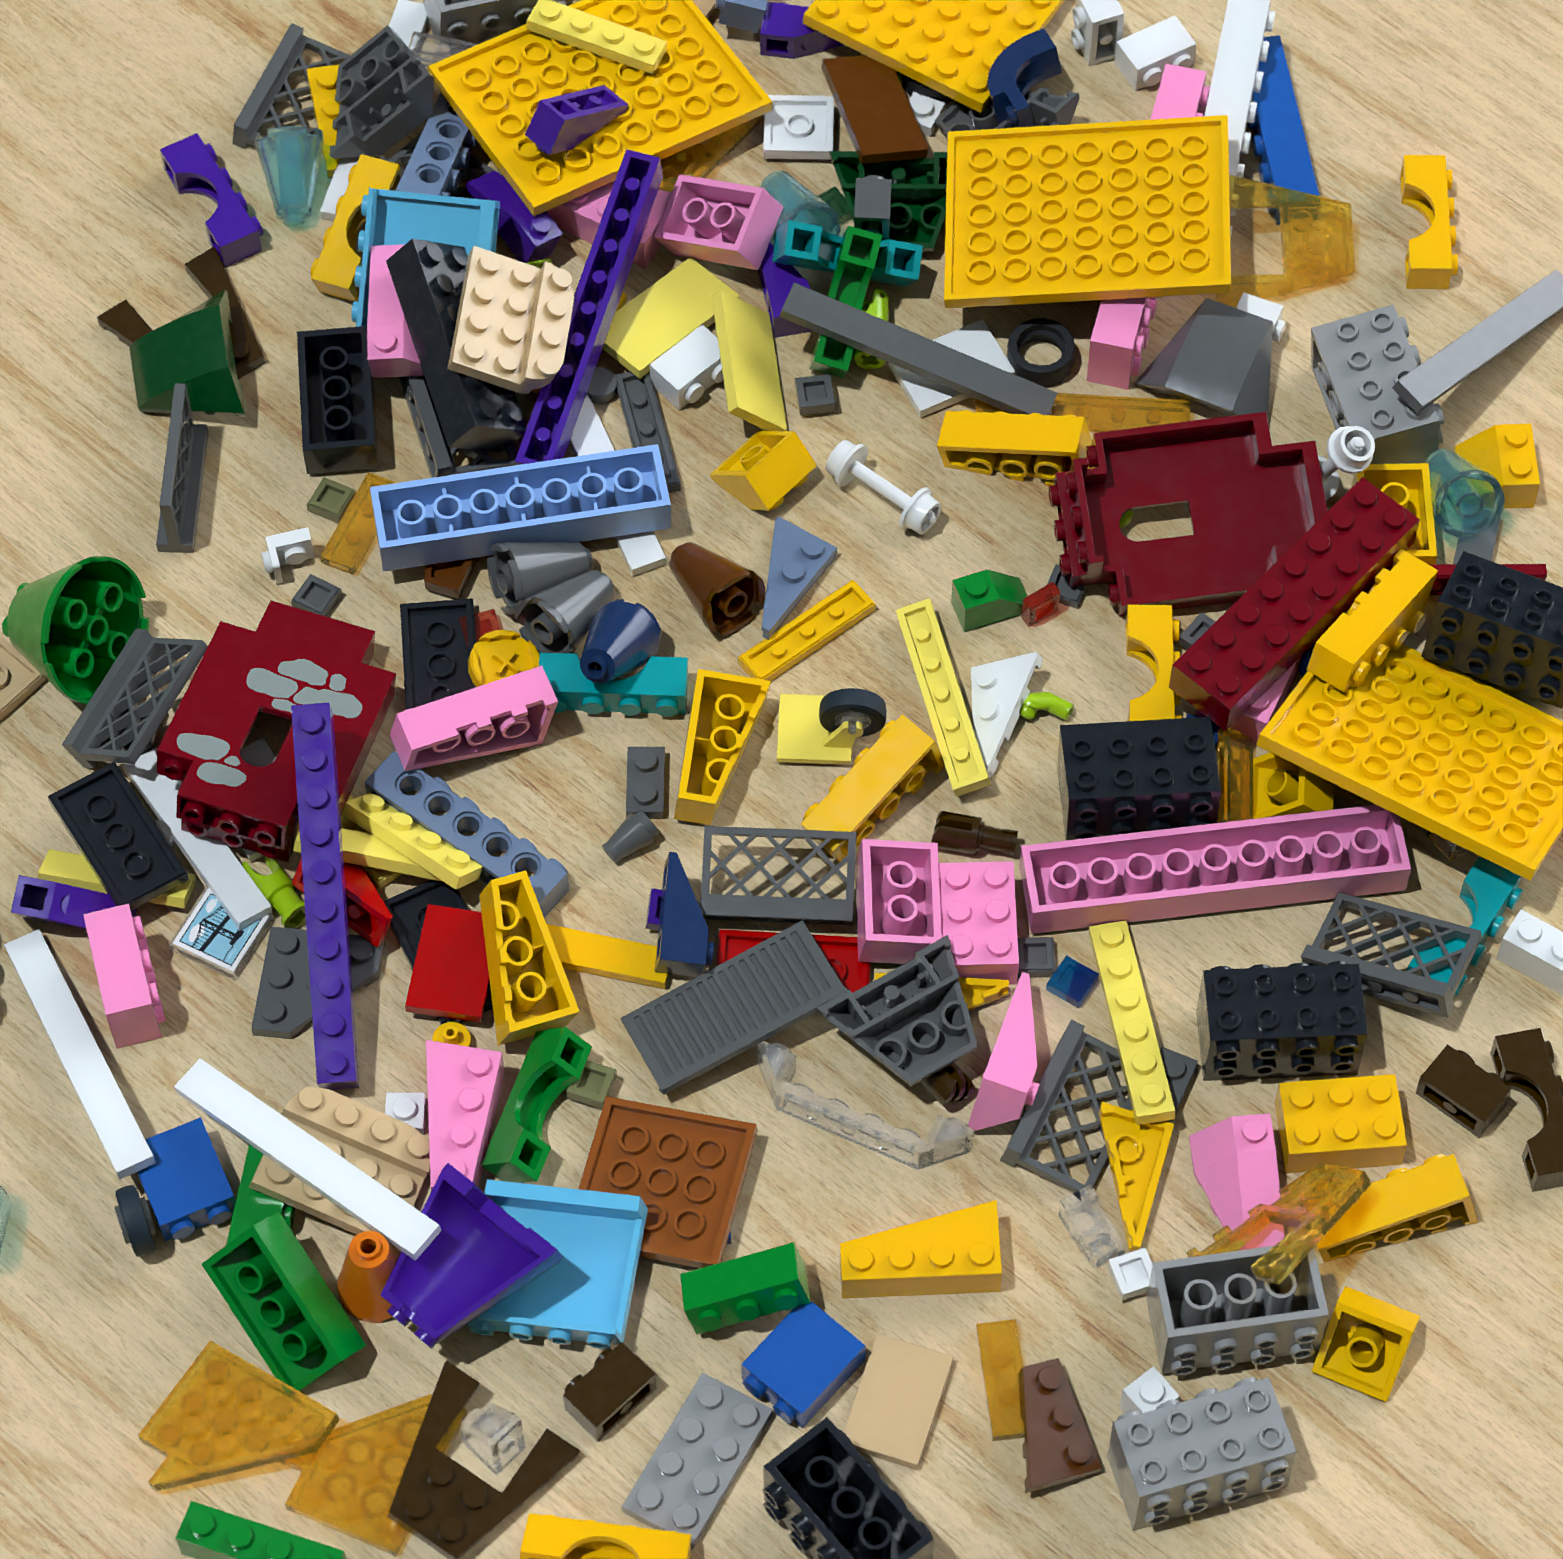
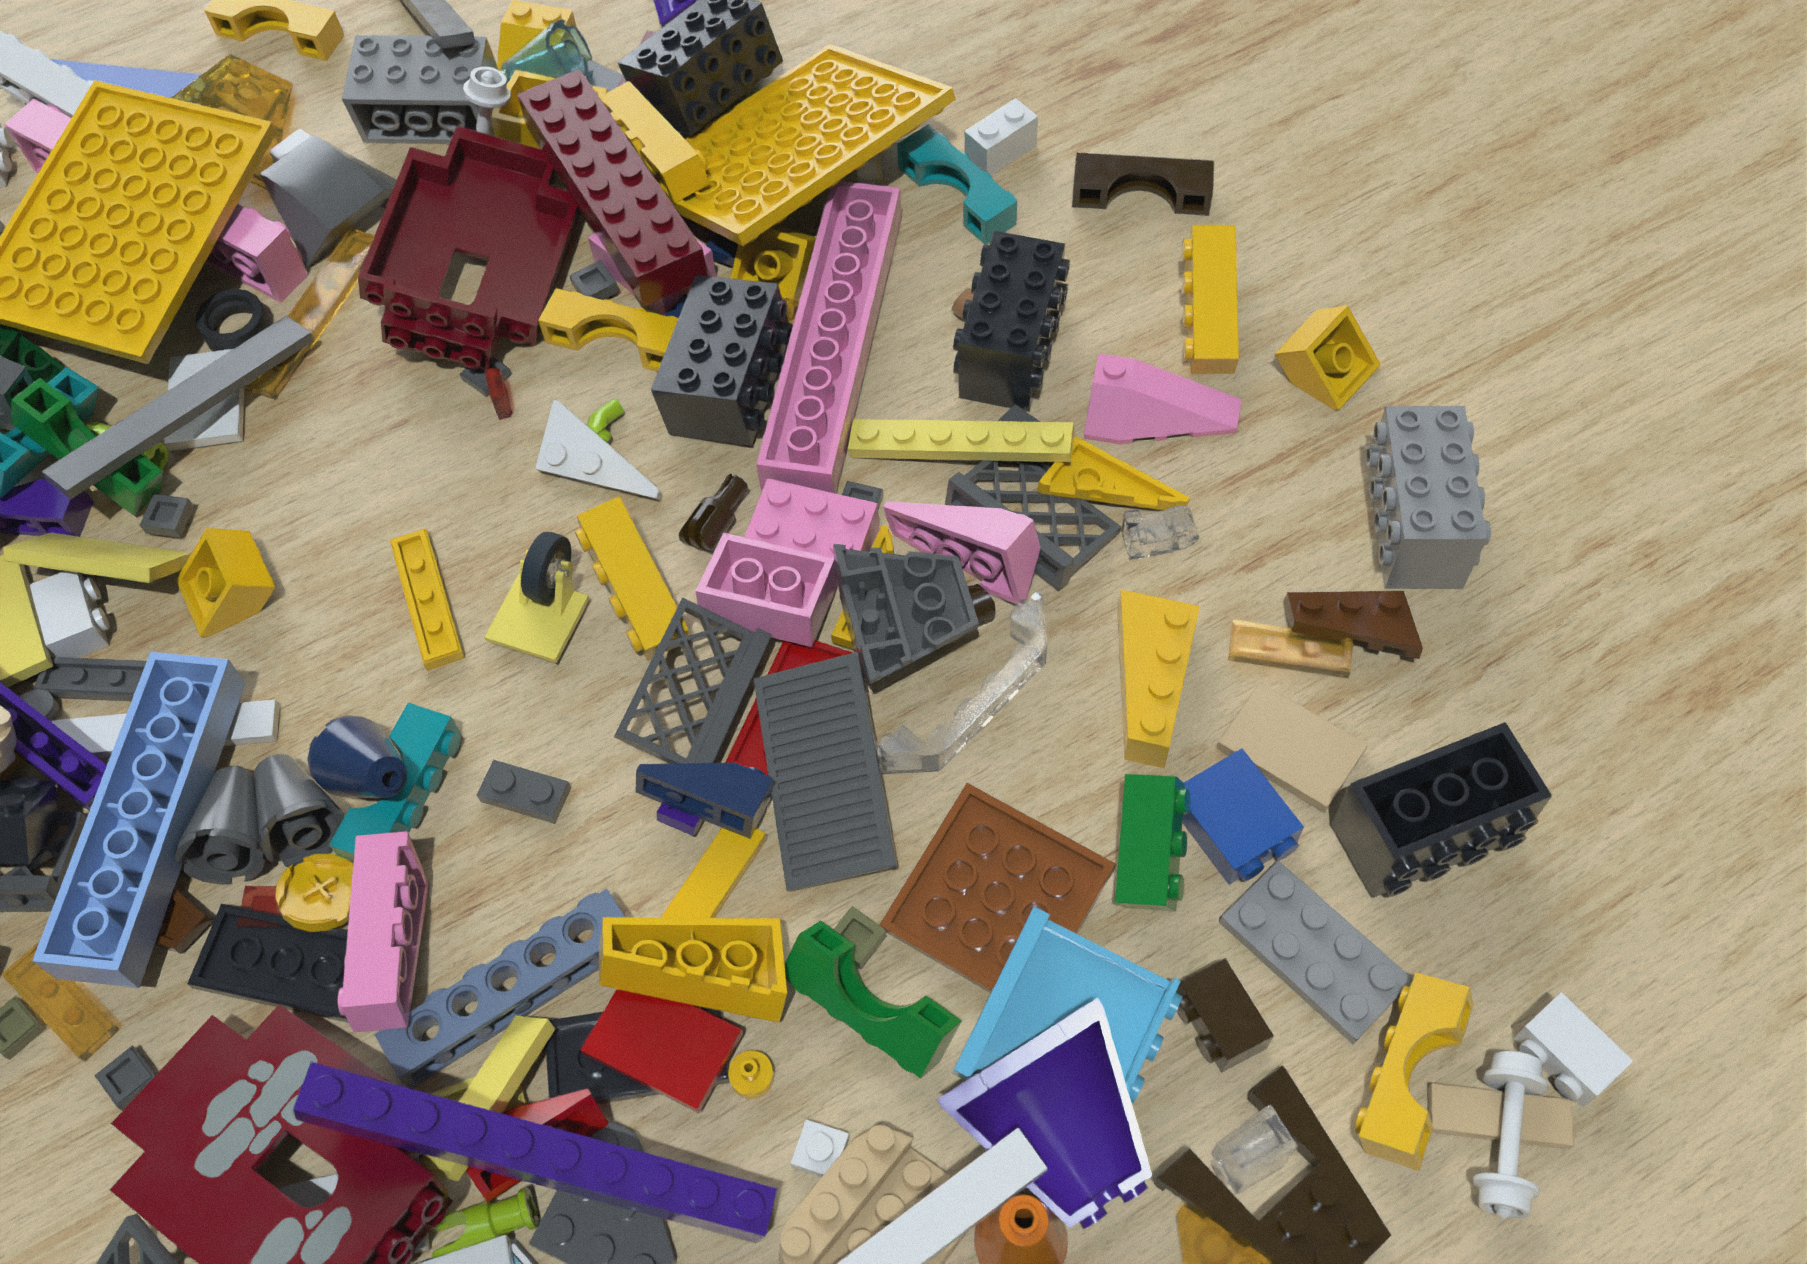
camera: 70 degrees left, 0 degrees up
white bracket [261,527,315,584] -> none
light yellow plate [342,792,483,890] -> none
bright pink wedge [426,1040,505,1191] -> none
dark grey cone [602,810,659,864] -> none
reddish brown cone [669,542,765,635] -> none
yellow wedge [673,669,771,825] -> none
sand blue wing [761,516,837,640] -> none
white piece [825,440,942,534] -> none
light yellow plate [895,598,991,797] -> none
yellow wedge [937,410,1095,486] -> none
green slope [951,569,1033,632] -> none
tile [1046,955,1099,1009] -> none
white plate [1107,1248,1152,1301] -> none
white brick [1120,1366,1180,1414] -> none
light grey brick [1146,1240,1329,1376] -> none
clear yellow wing [1186,1163,1372,1285] -> none
yellow brick [1274,1074,1407,1174] -> none
dark grey fence [1301,892,1482,1018] -> none
dark brown brick [1416,1044,1511,1138] -> none

